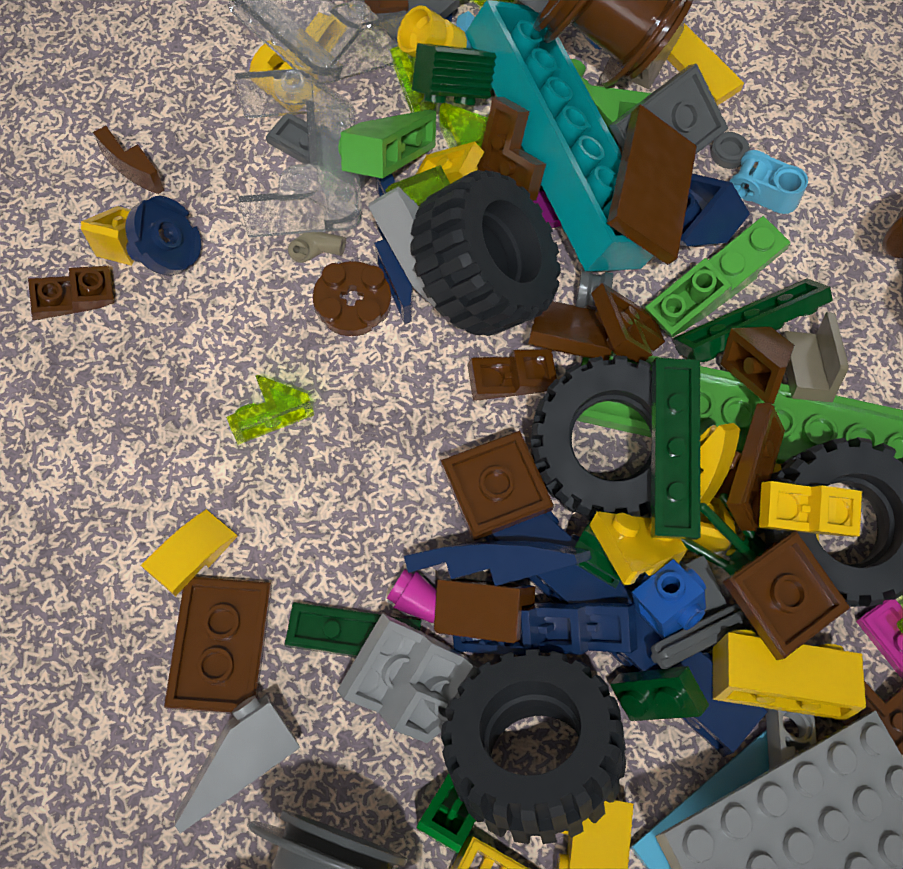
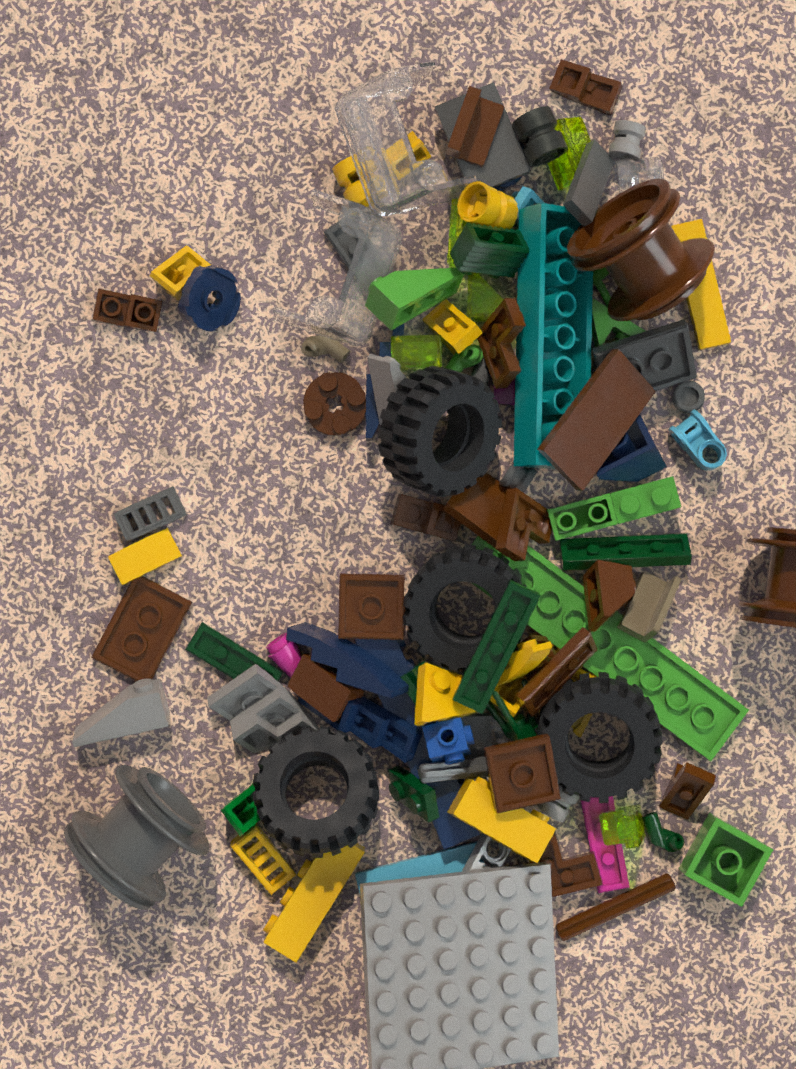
camera: 30 degrees right, 20 degrees up
reddish brown slope [93,125,165,194] -> none
clear neon green slope [226,375,314,445] -> none
yellow slope [759,481,862,537] -> none
none -> dark grey slope [113,486,188,543]
none -> light grey wheel [537,783,580,823]

